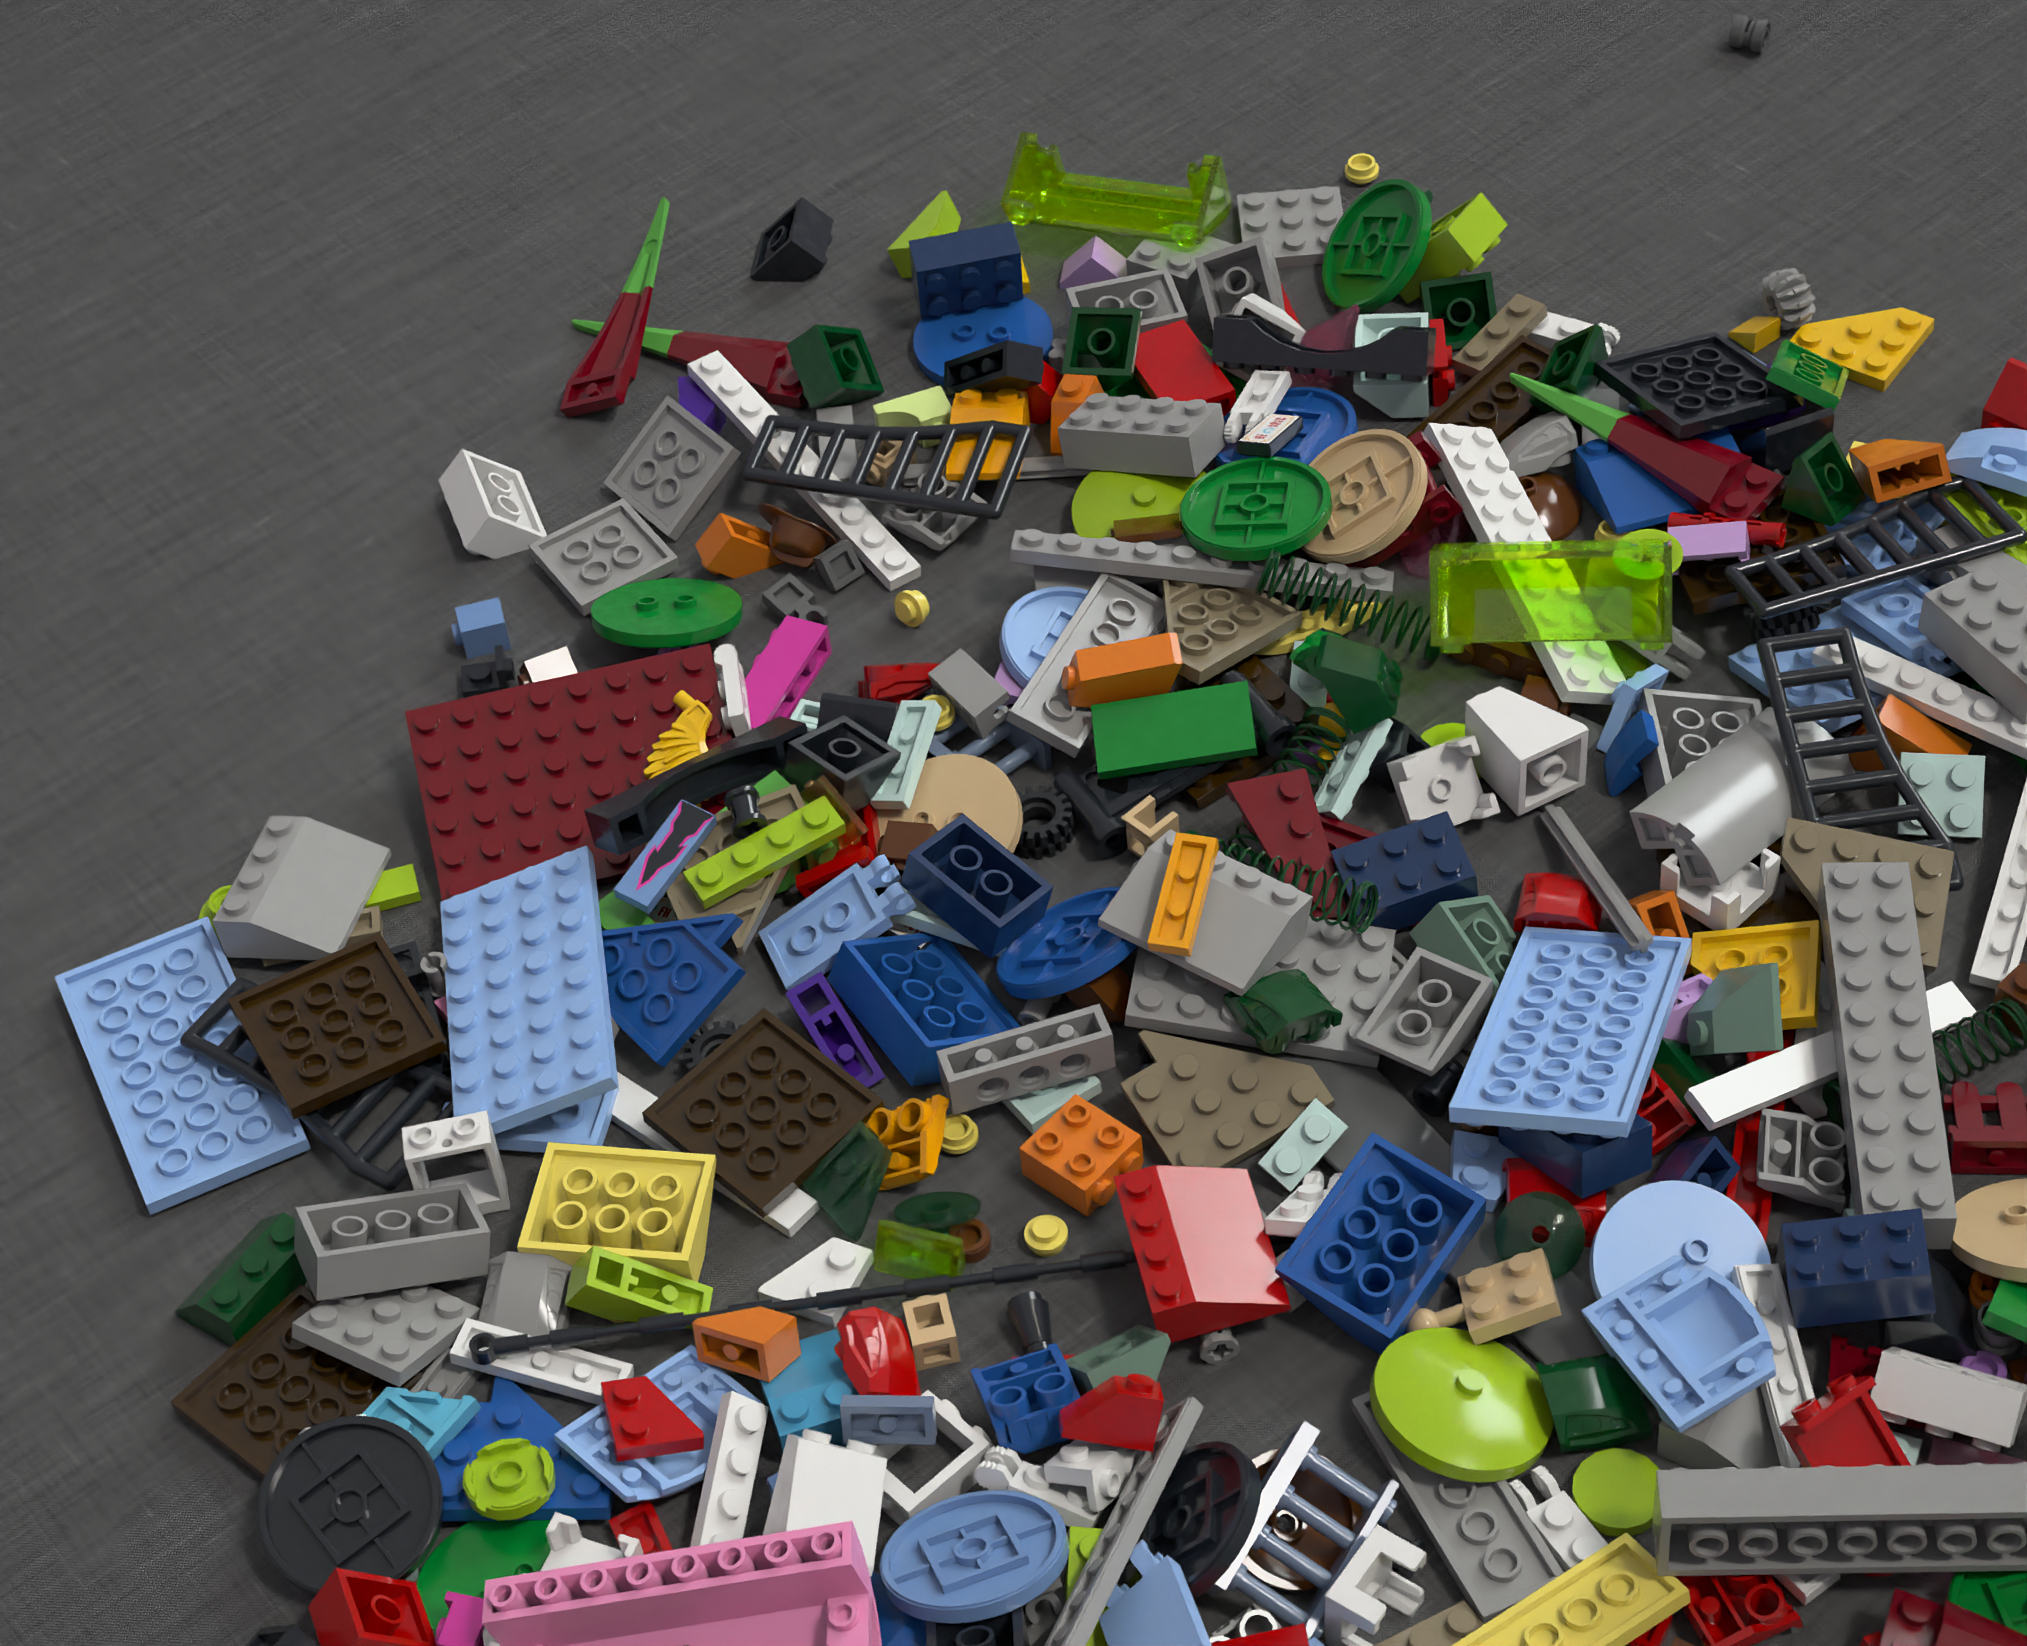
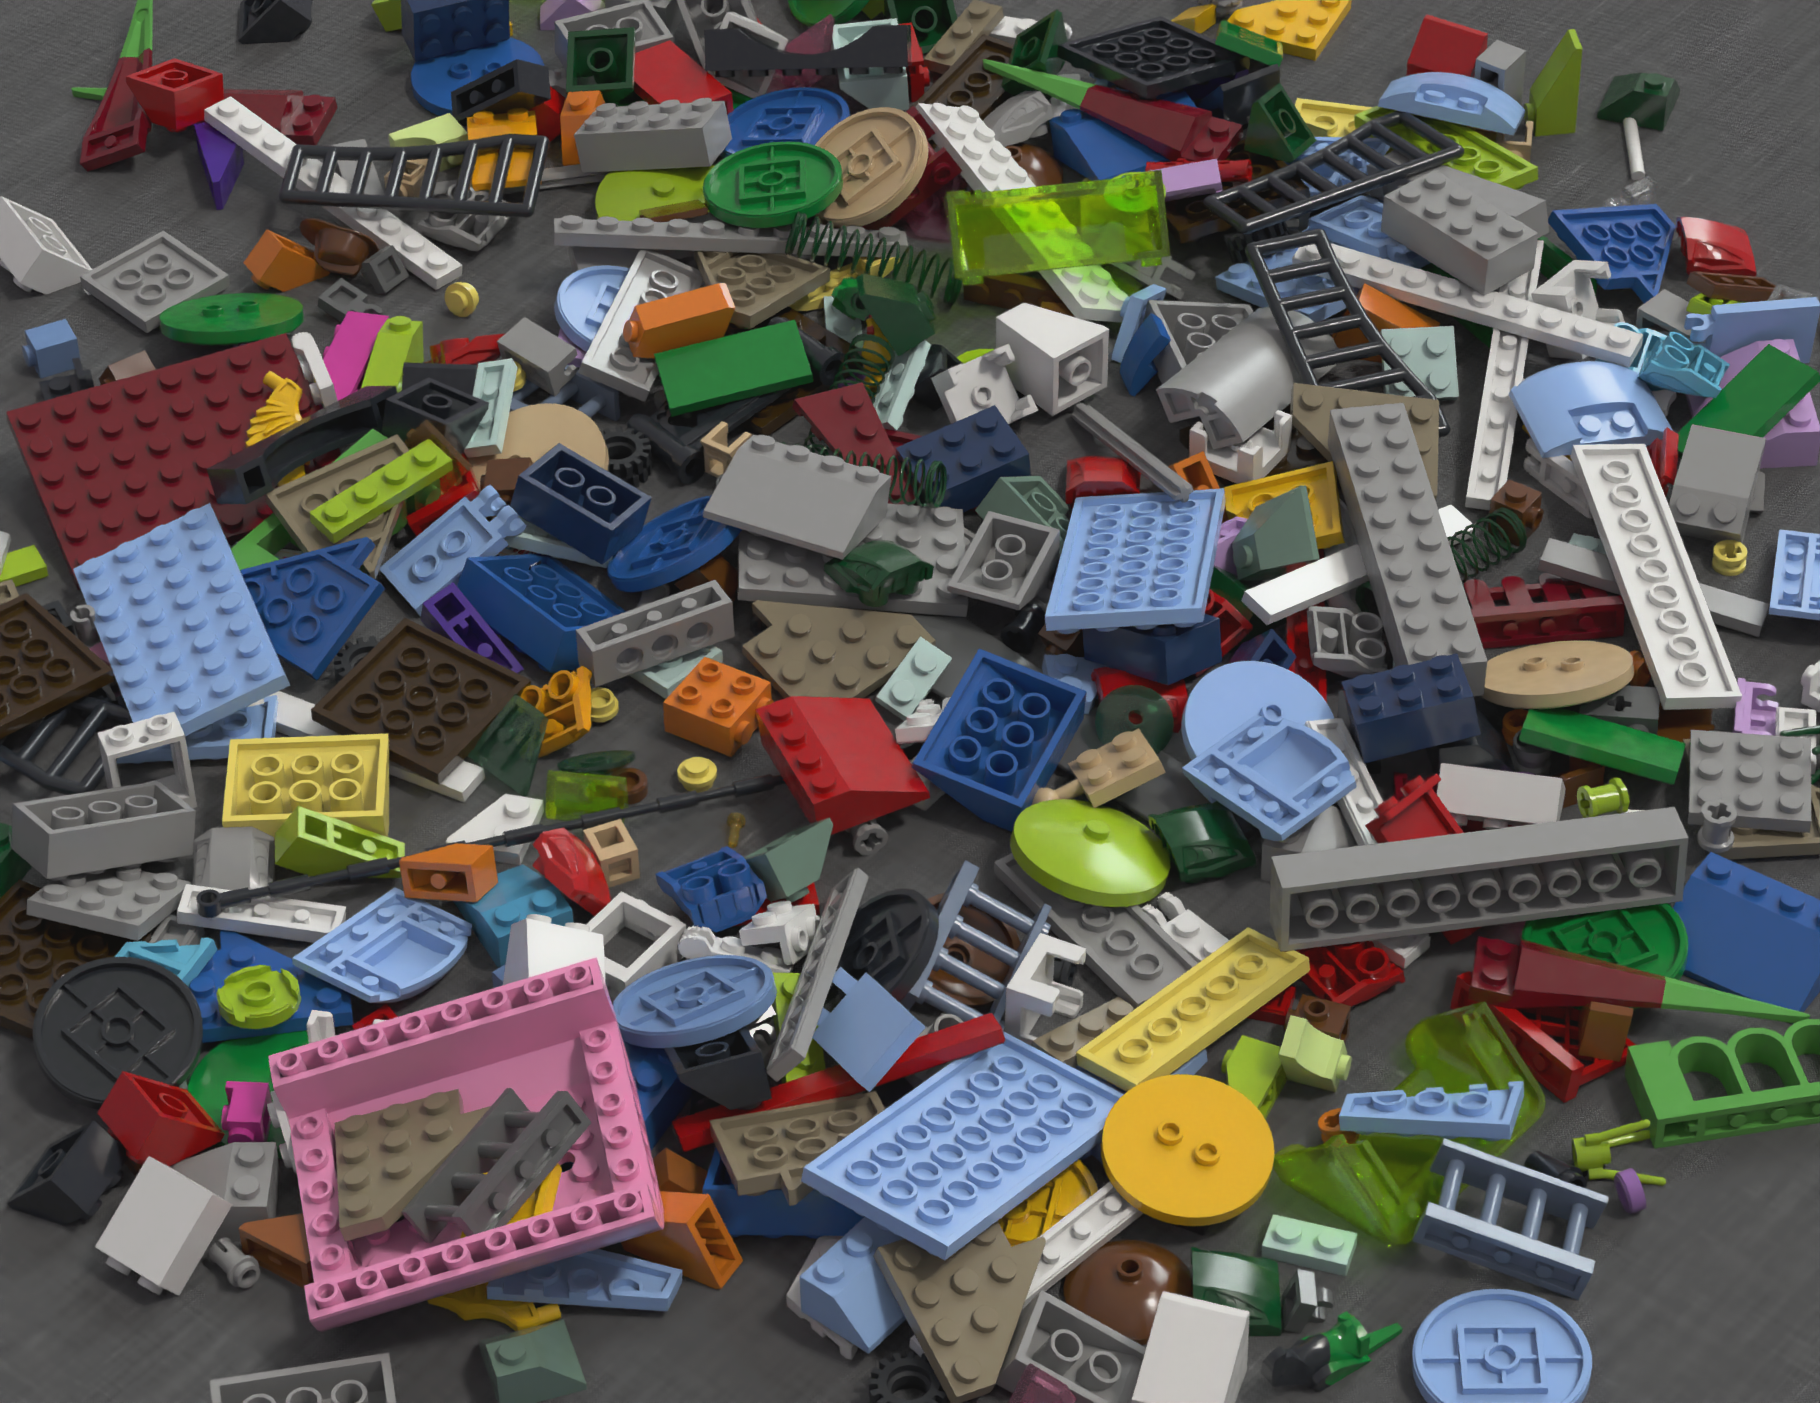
camera: 15 degrees left, 5 degrees down
red wing [601,1376,704,1462] -> none
light grey plate [603,396,741,541] -> none
tile [613,799,717,914] -> none
white plate [690,1391,769,1547] -> none
black bush [723,785,768,840] -> none
dark green slope [786,324,885,409] -> none
sand blue plate [840,1395,937,1445] -> none
black cone [1006,1291,1053,1354] -> none
red slope [1058,1374,1164,1452] -> none
light orange plate [1147,832,1219,957] -> none
white hinge [1223,370,1292,443] -> none
tile [1236,414,1303,458] -> none
lime tile [1572,1448,1660,1537] -> none
orange slope [1848,439,1952,503] -> none
none -> red slope [126,58,224,132]
none -> lime slope [361,316,424,393]
none -> clear yellow piece [727,813,746,848]

